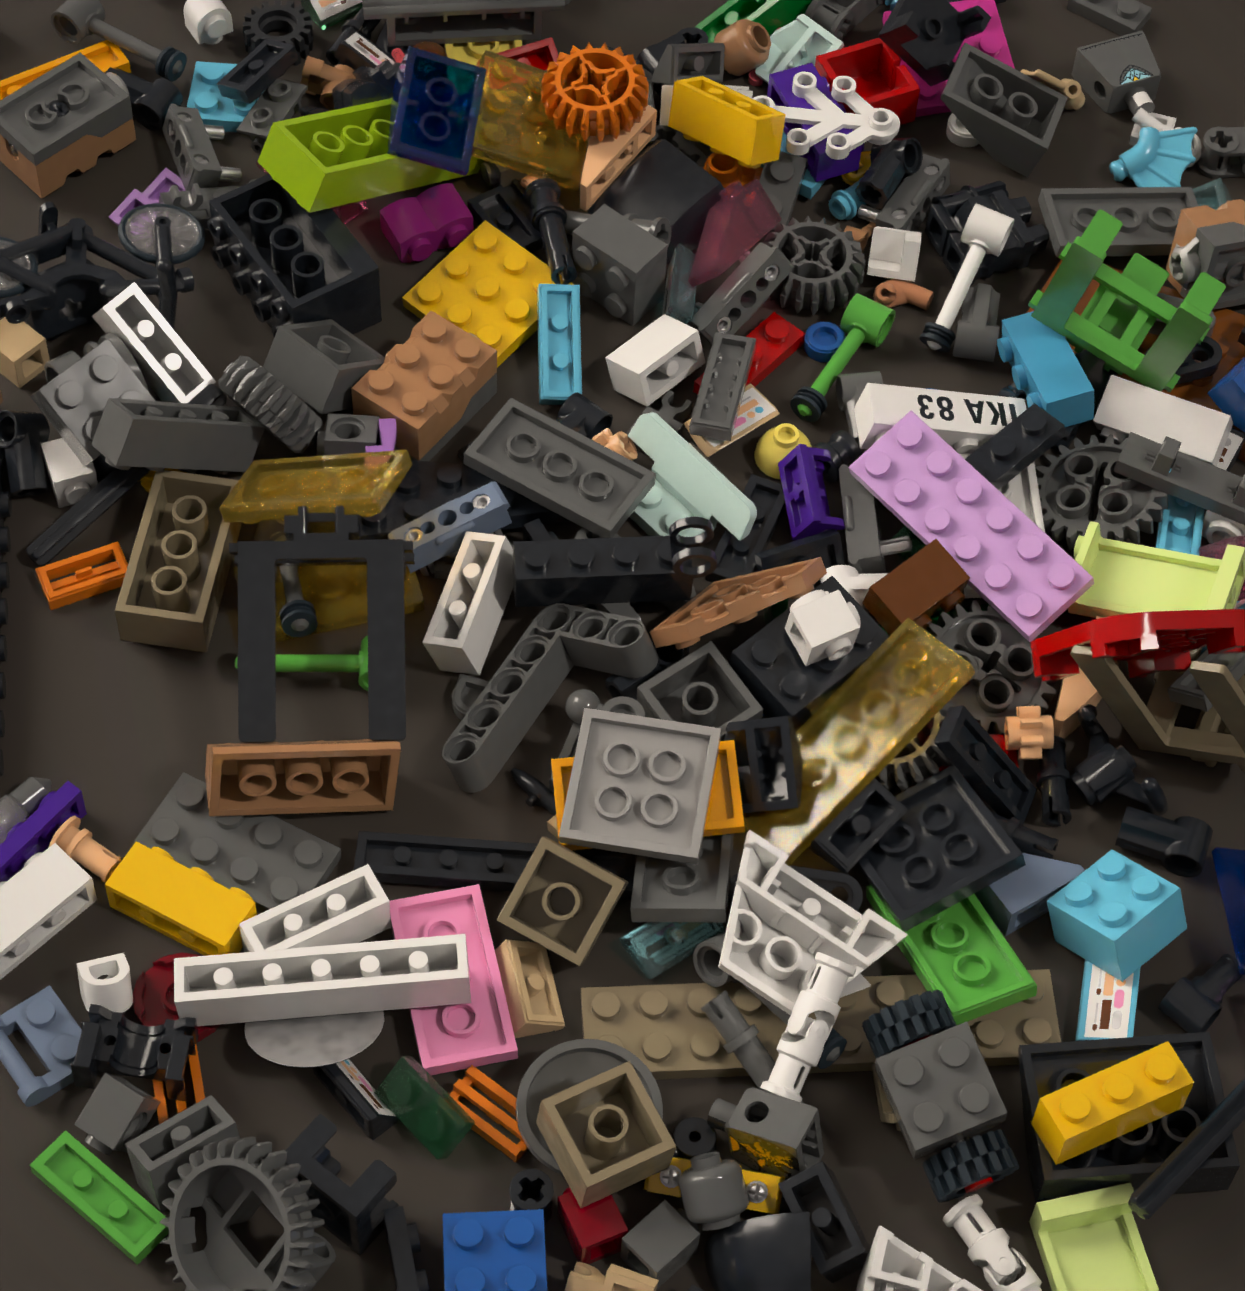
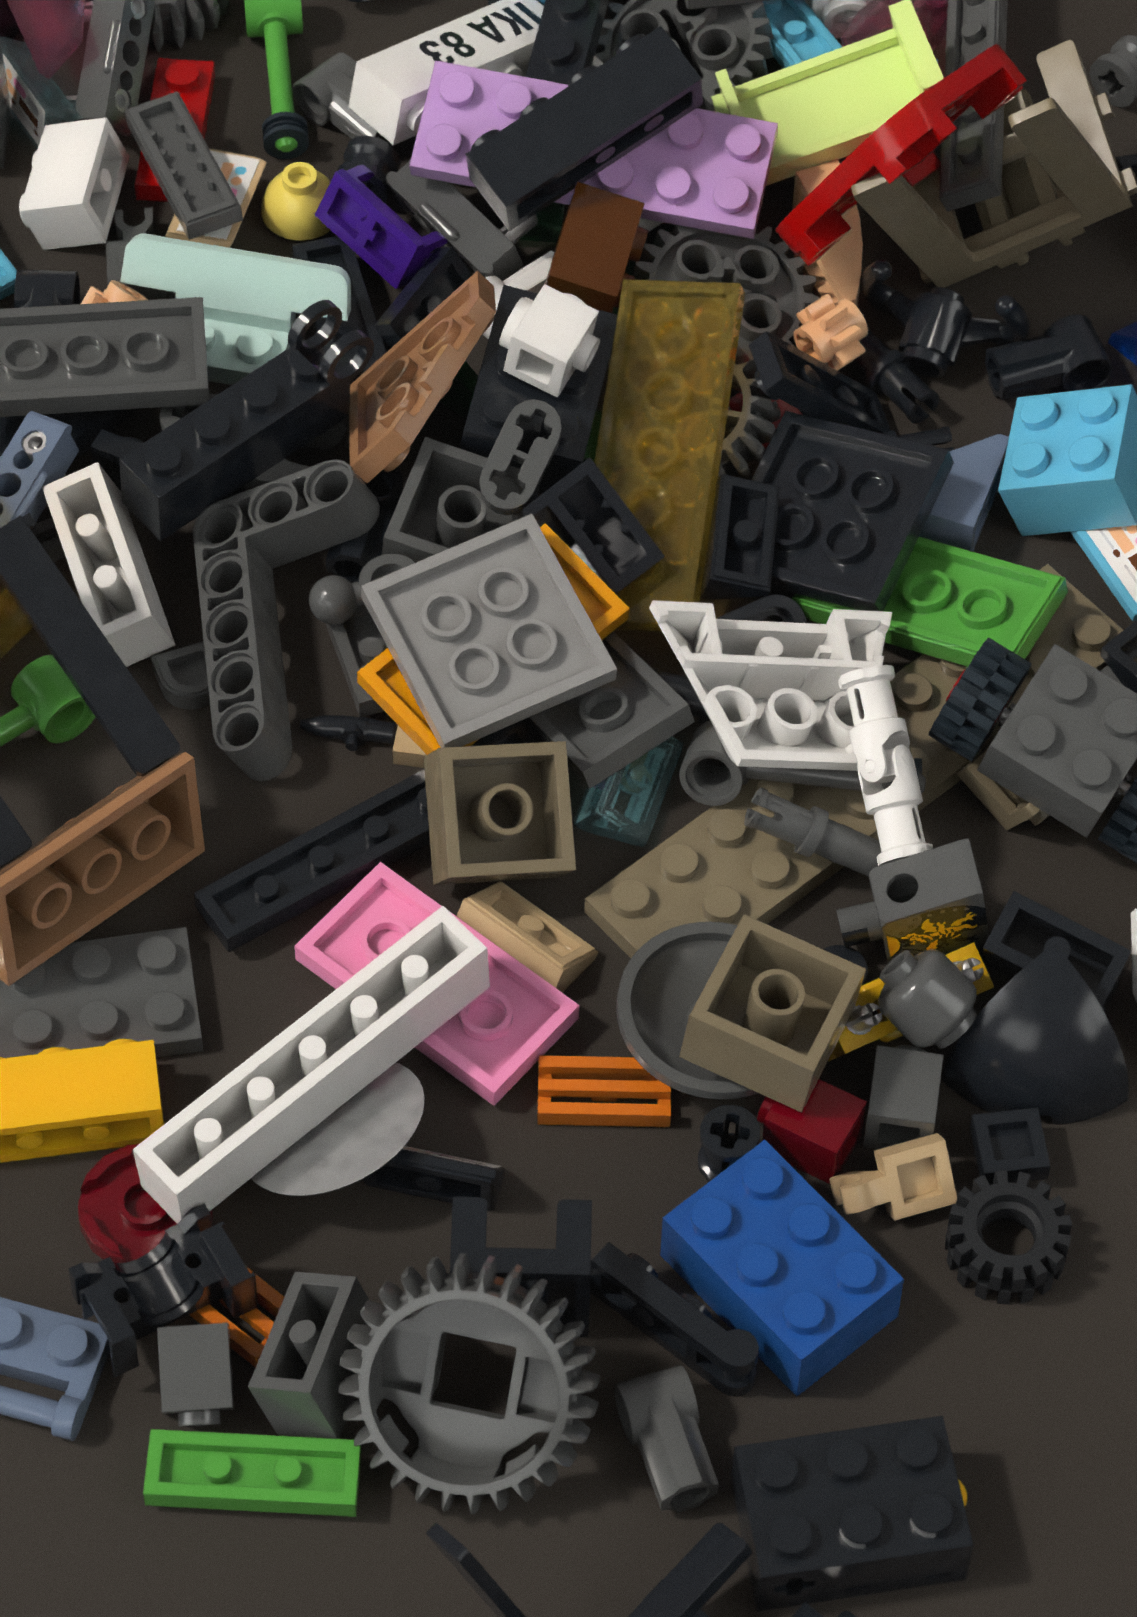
camera: 35 degrees left, 0 degrees up
white plate [76,953,133,1013] -> none
white brick [239,864,391,952] -> none
clear green plate [374,1056,475,1160] -> none
blue tile [804,322,845,362] -> none
none -> black brick [466,26,703,231]
none -> dark grey beam [479,399,562,515]

